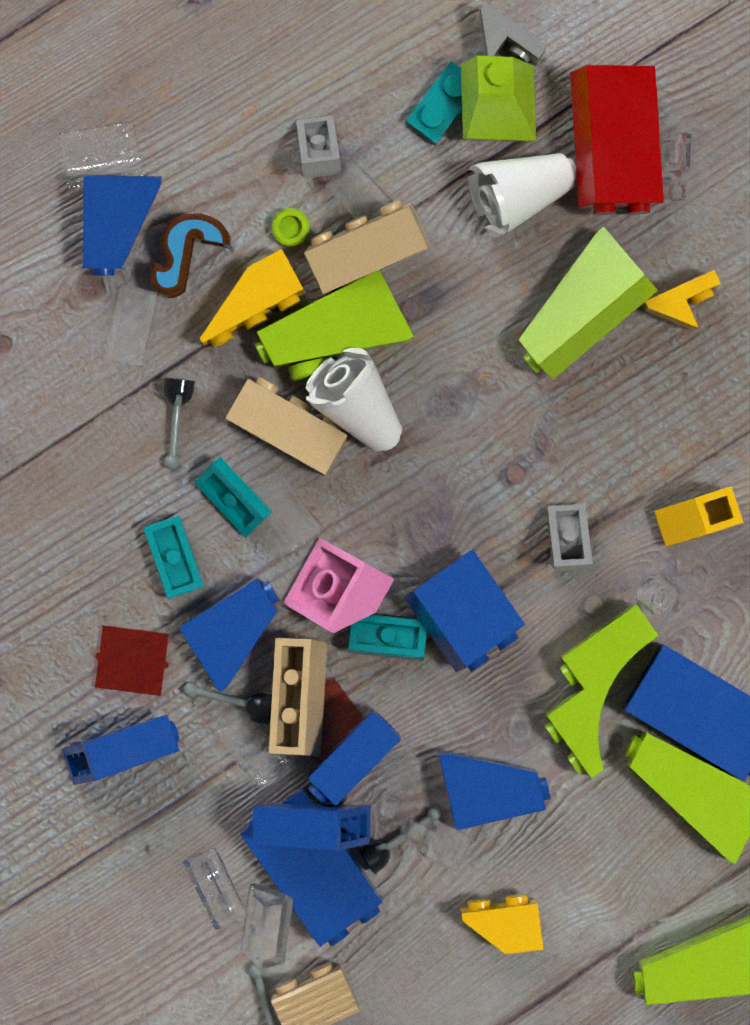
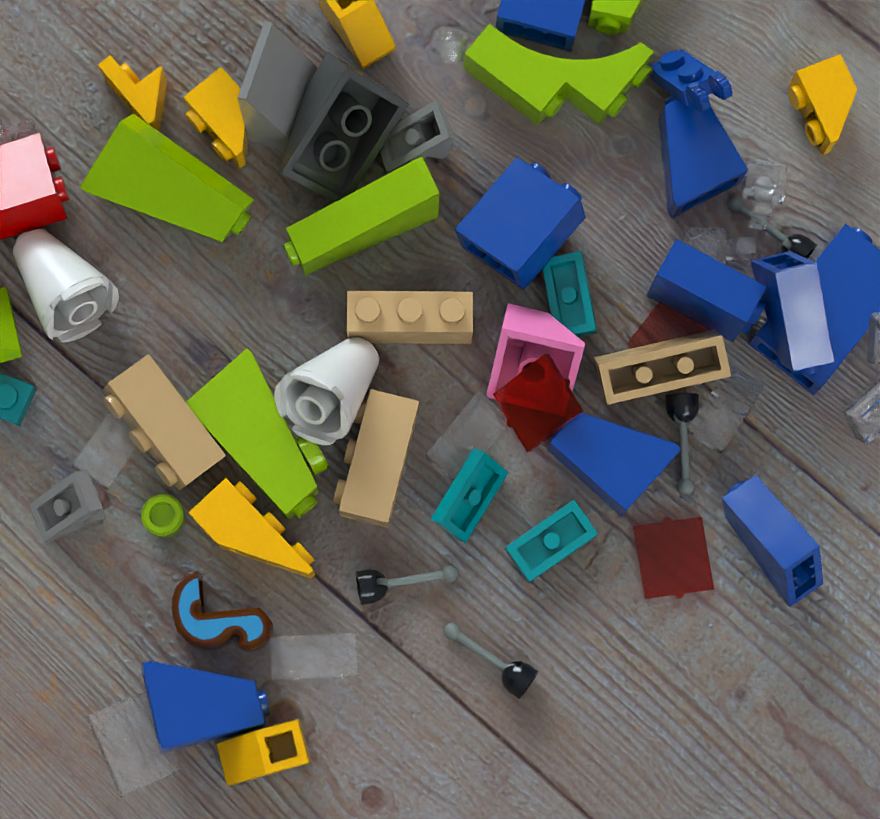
camera: 105 degrees left, 10 degrees down
none -> yellow slope [183,67,248,169]
none -> yellow slope [217,719,311,786]
none -> light grey slope [238,21,317,152]
none -> dark grey slope [278,52,409,202]
none -> lime slope [283,157,440,275]
none -> tan brick [347,291,473,344]
none -> hinge [444,623,539,699]
none -> clear red piece [493,353,584,452]
none -> blue hinge [650,49,733,112]

